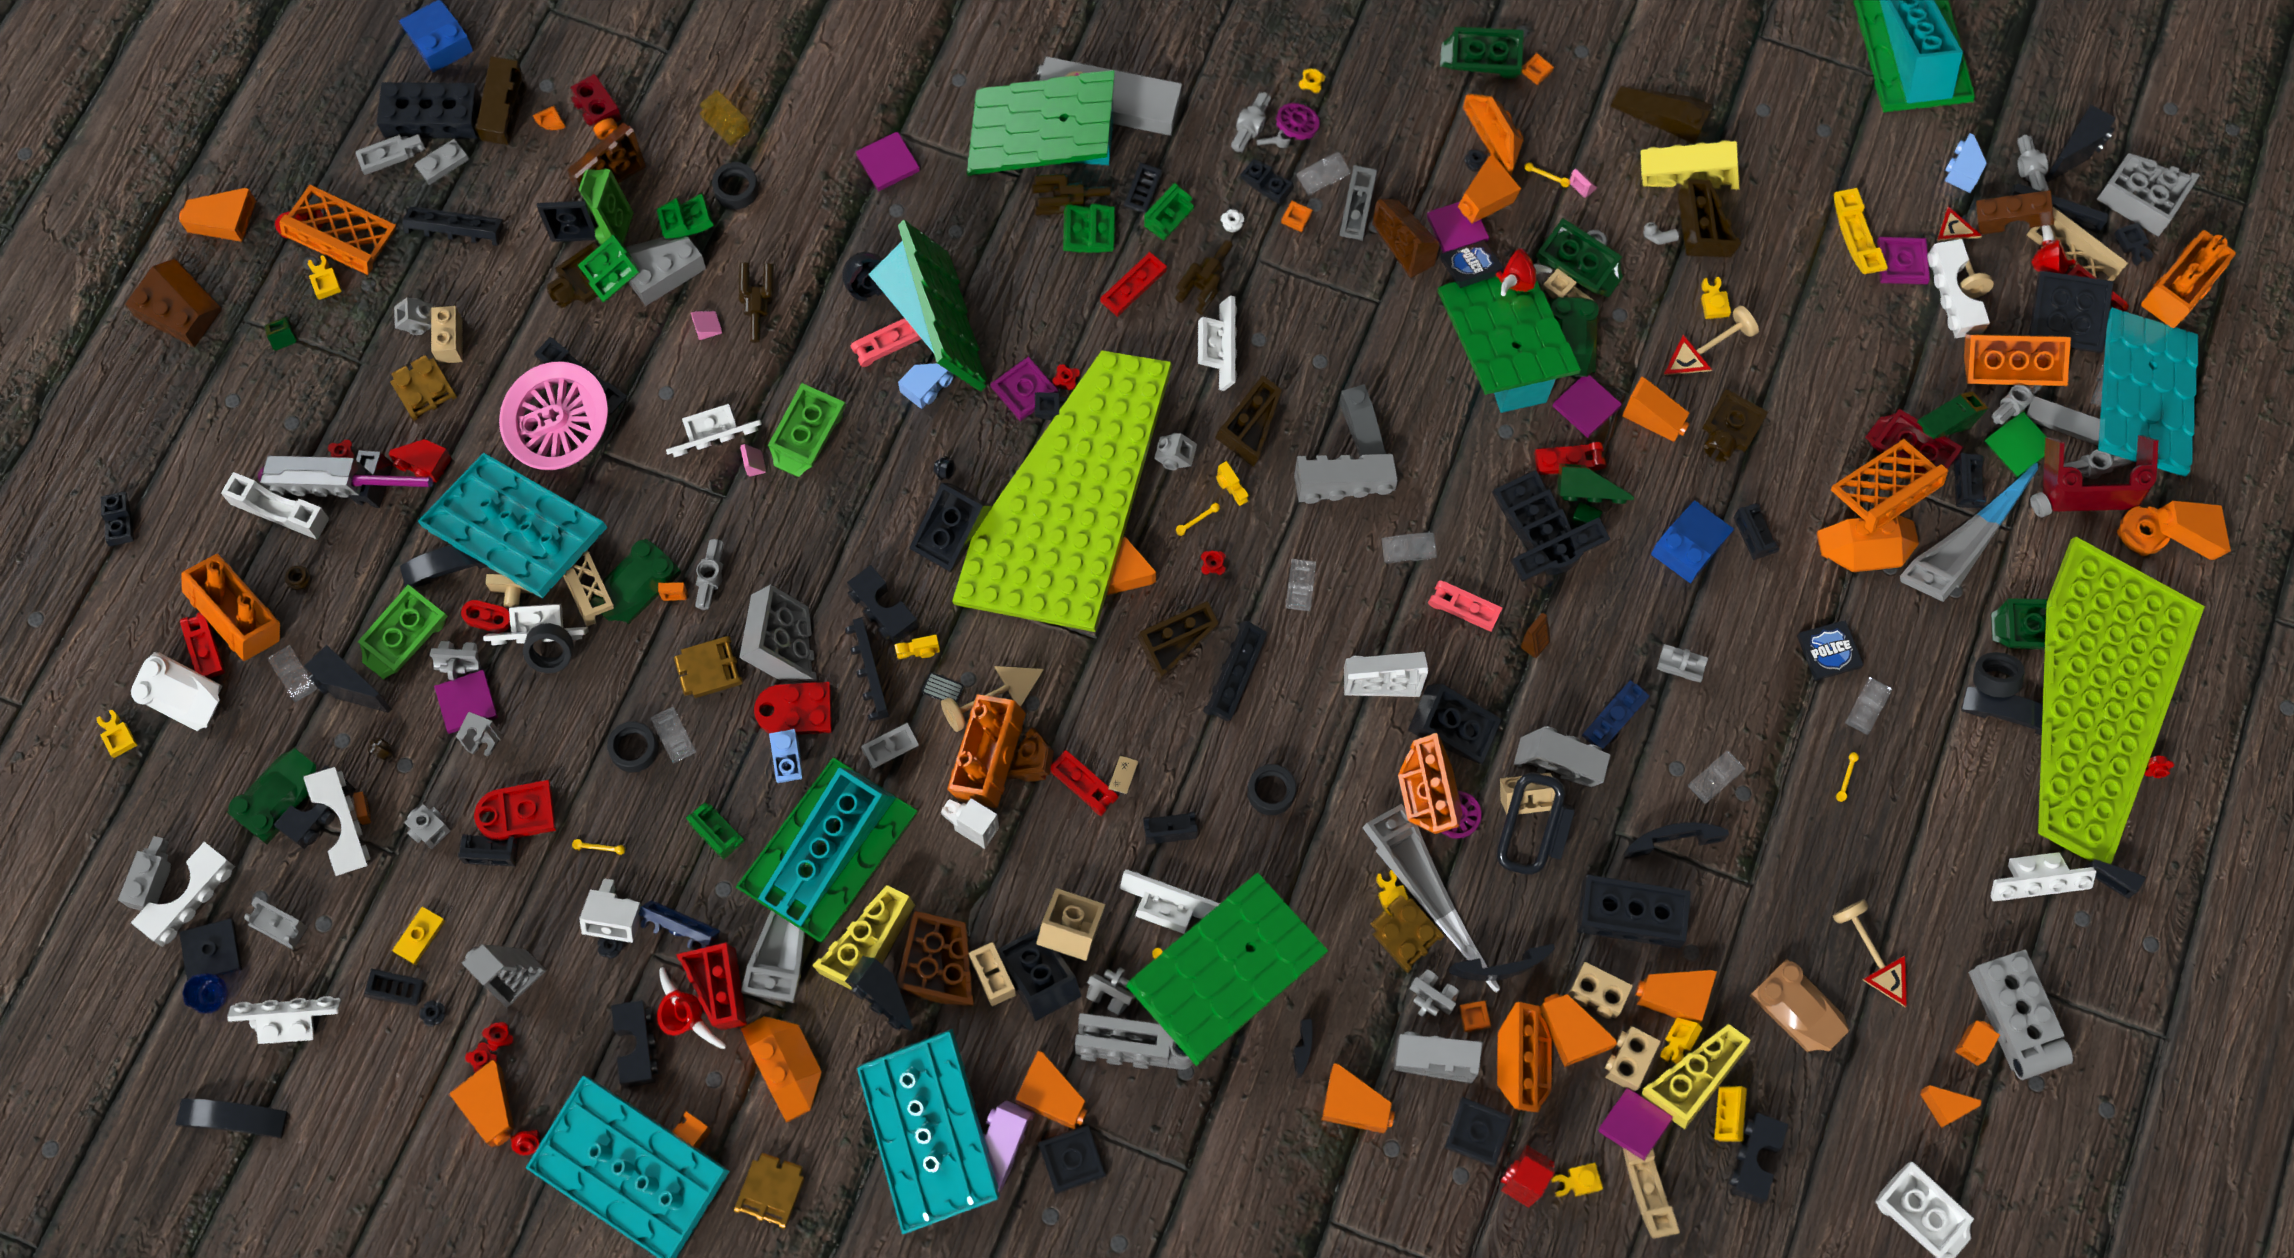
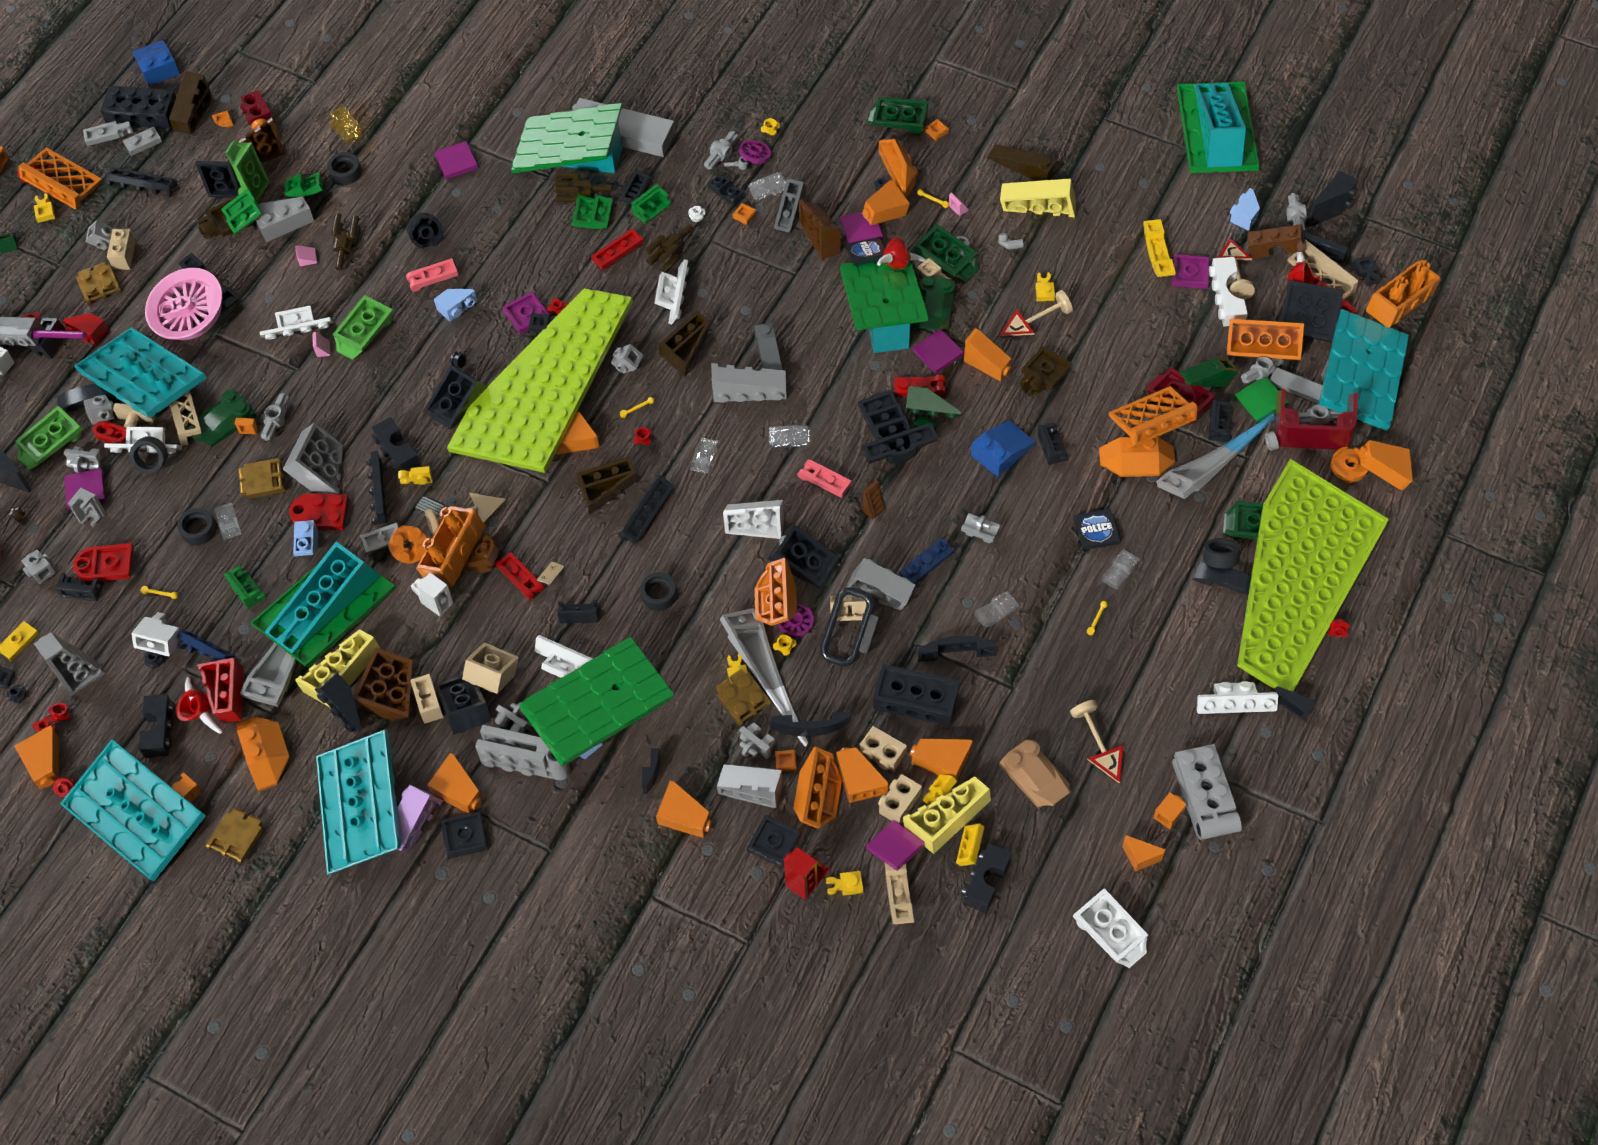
camera: 10 degrees right, 10 degrees down
green piece [869,220,987,392] -> none
yellow plate [1216,461,1249,506] -> none
dark brown wedge [1677,179,1742,257] -> none
light grey wedge [2097,153,2200,237] -> none
none -> light grey brick [84,395,114,425]
none -> orange plate [388,525,427,564]
none -> yellow plate [773,634,796,656]

